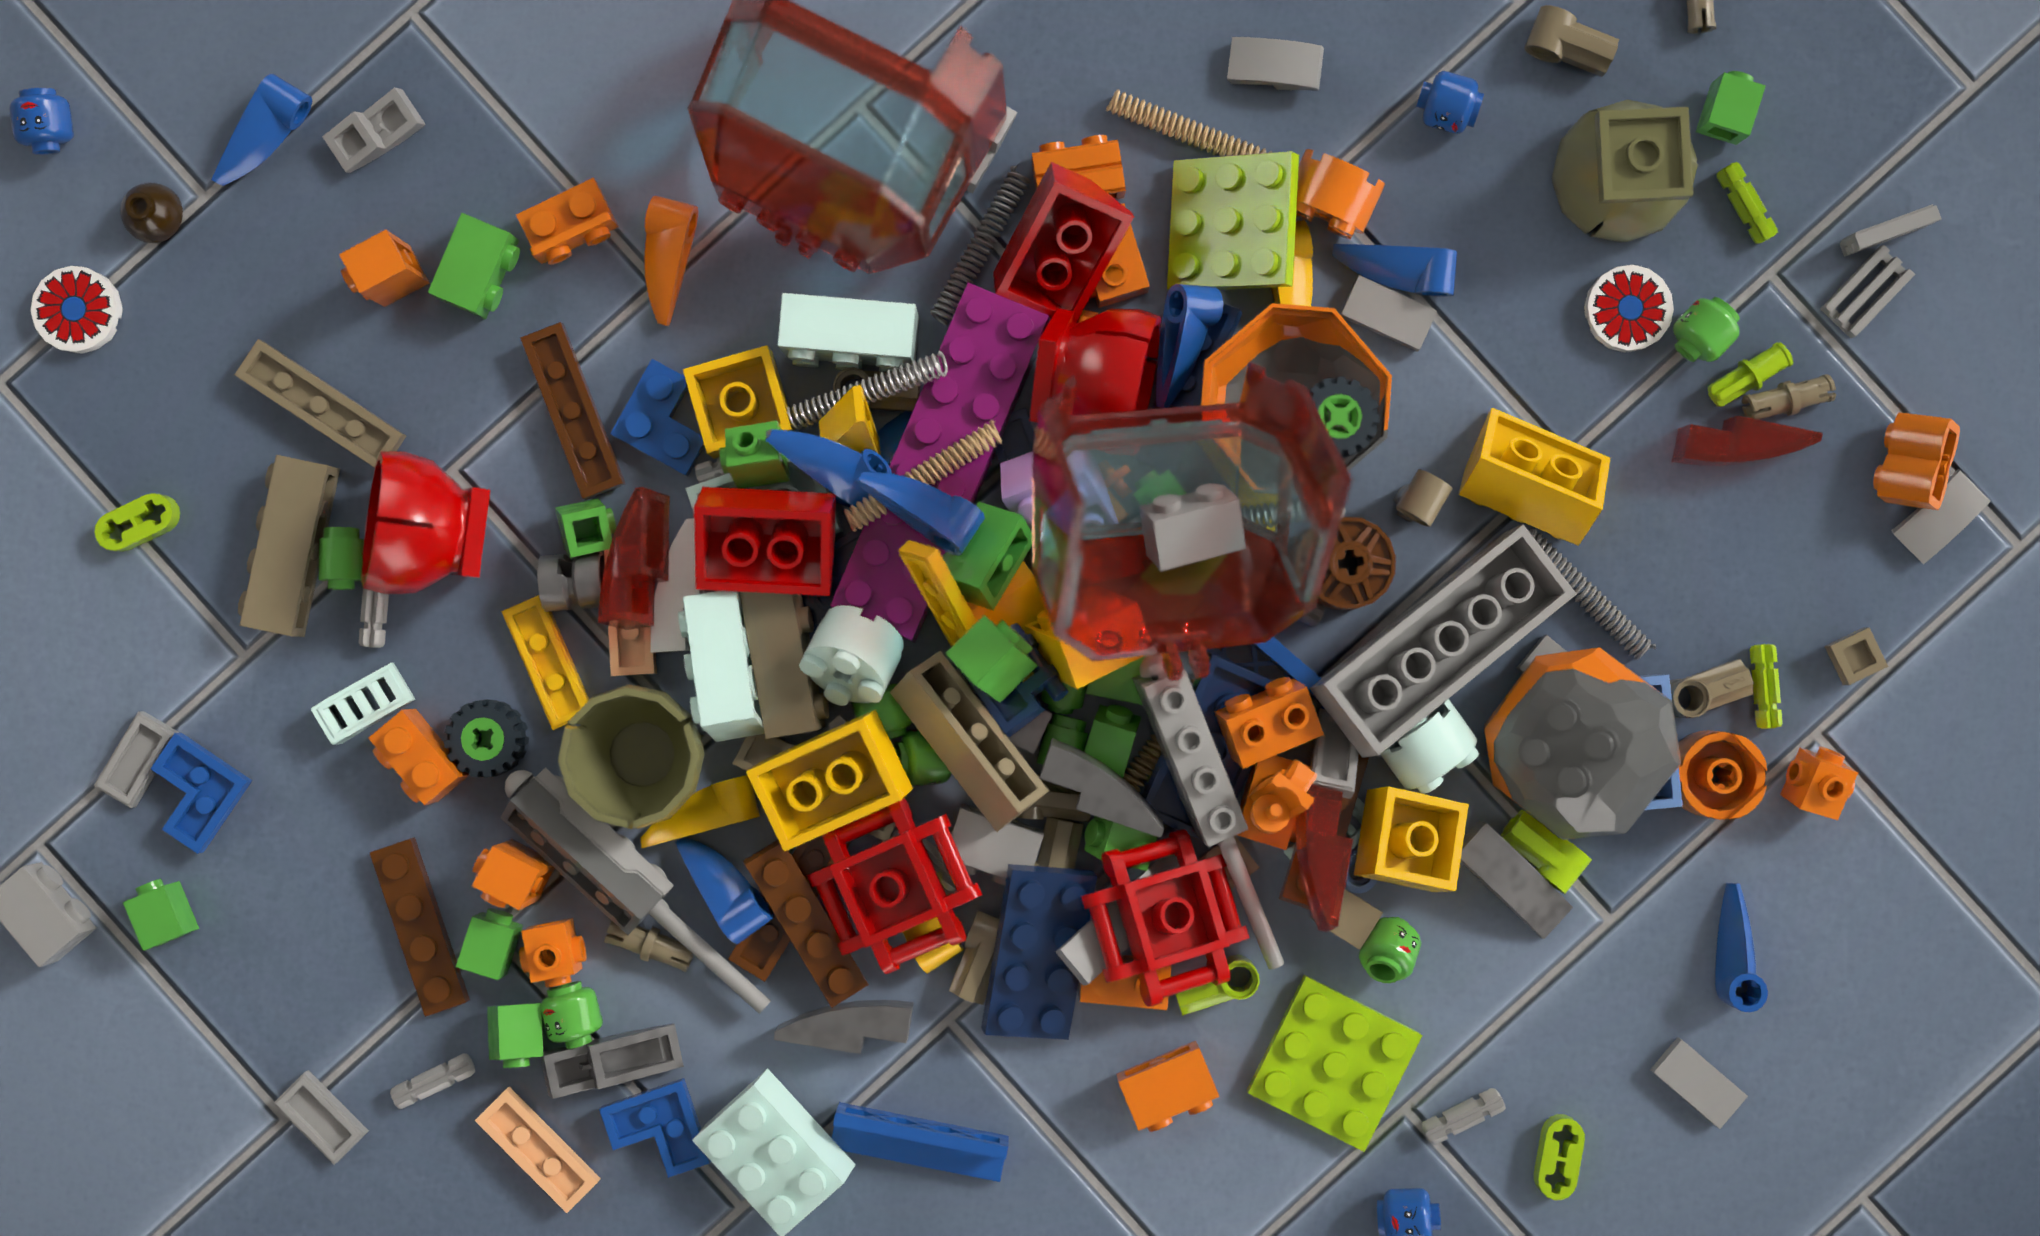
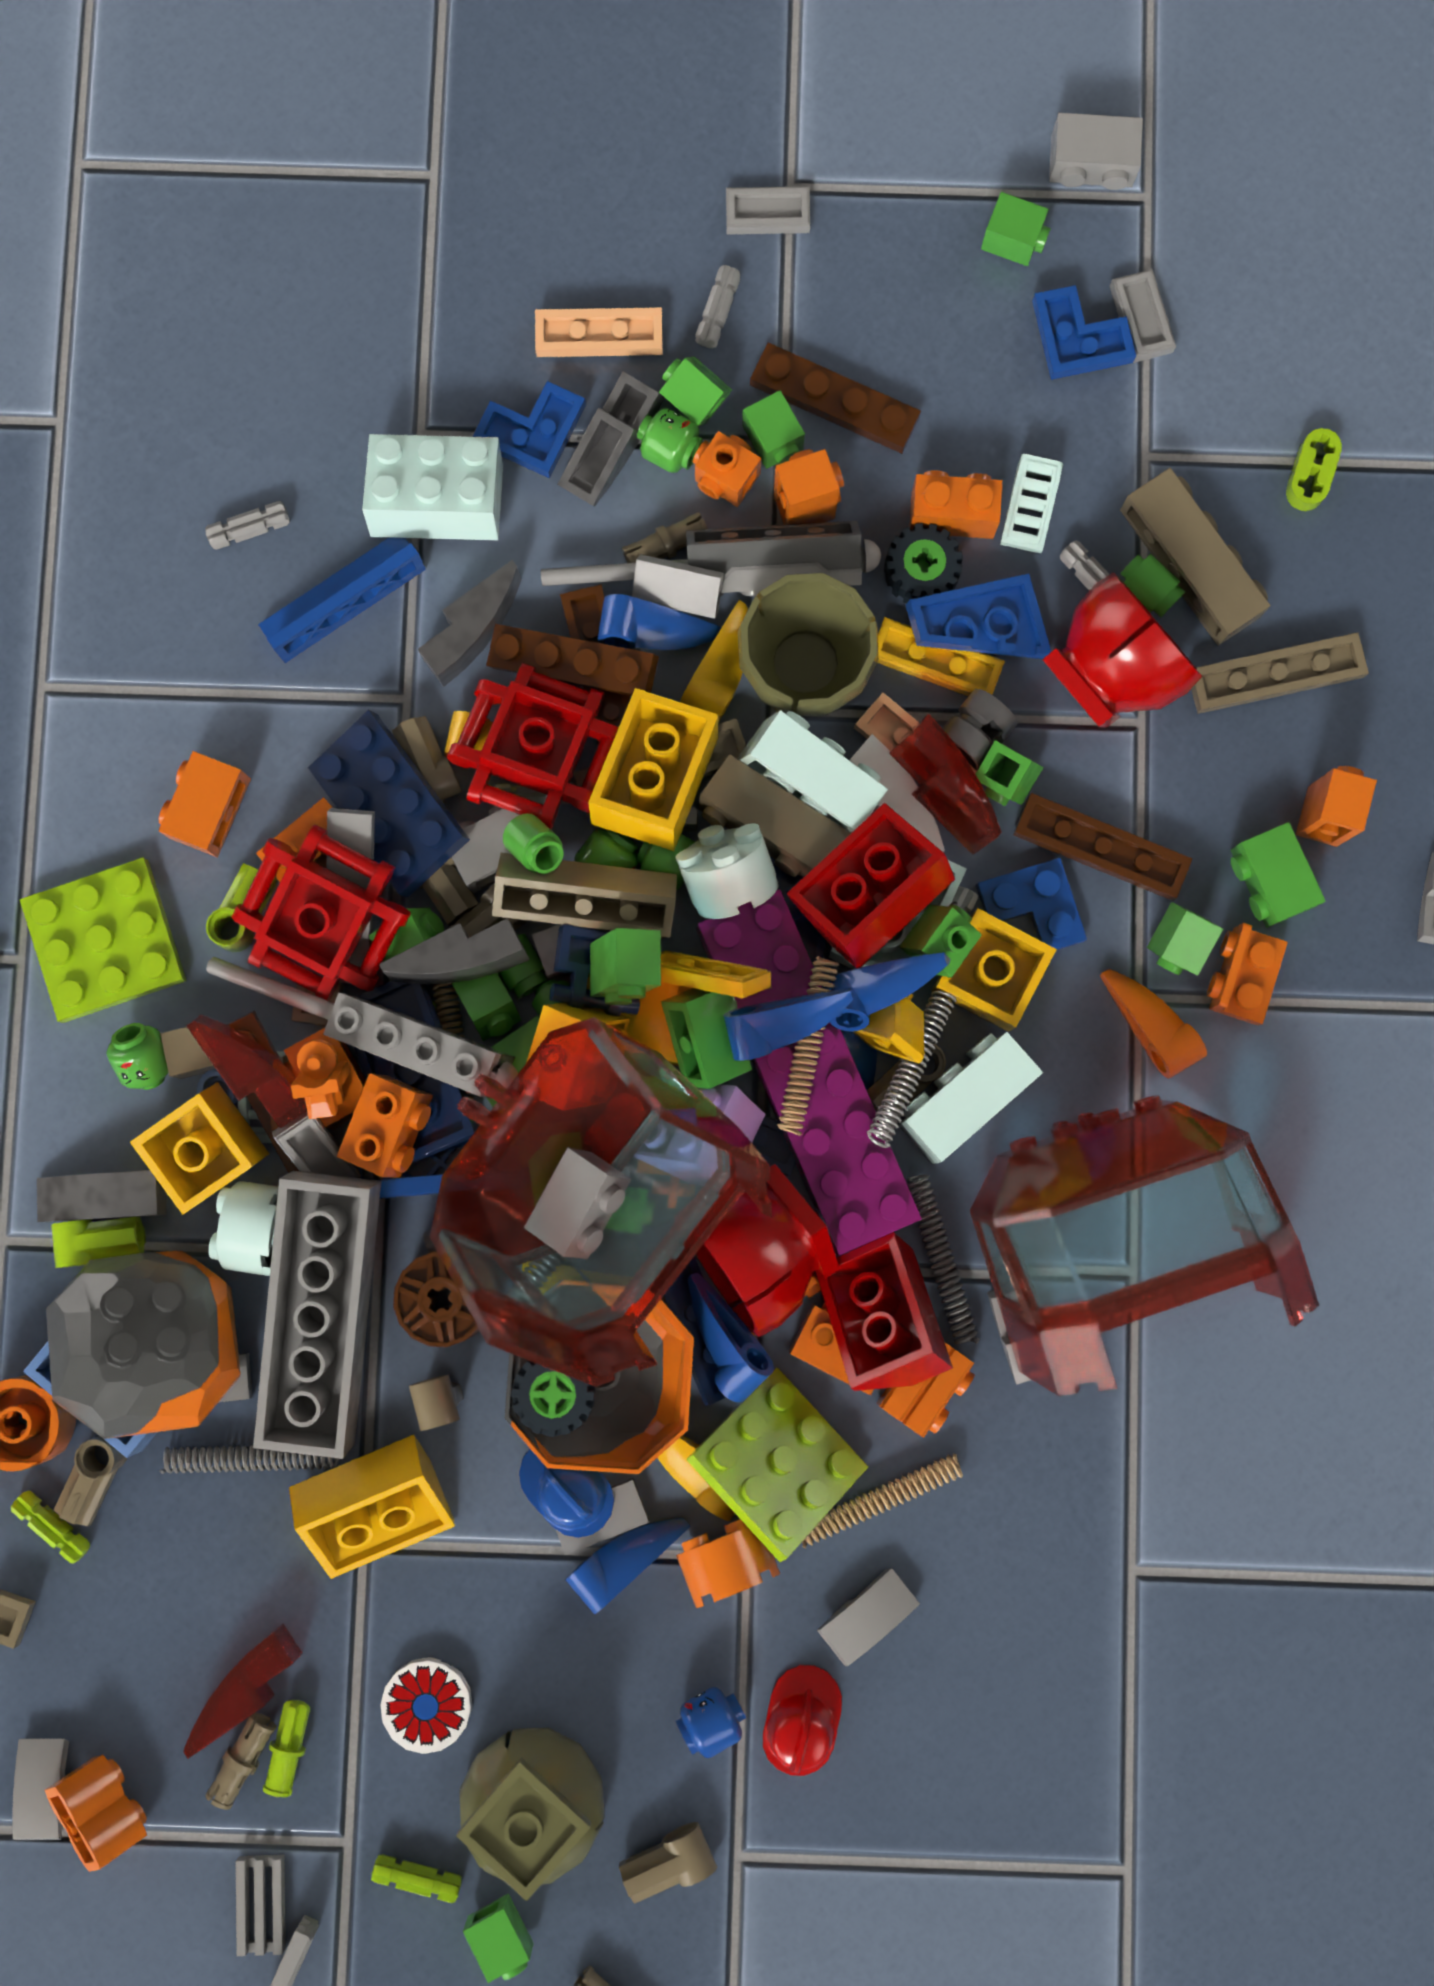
camera: 135 degrees right, 5 degrees down
bright green head [1673,297,1740,362] -> none
none -> bright green brick [503,814,564,874]
none -> blue piece [519,1449,614,1538]
none -> tile [632,554,724,619]
none -> red piece [763,1665,842,1776]
none -> blue wing [905,573,1052,659]
none -> bright green brick [1146,902,1224,976]

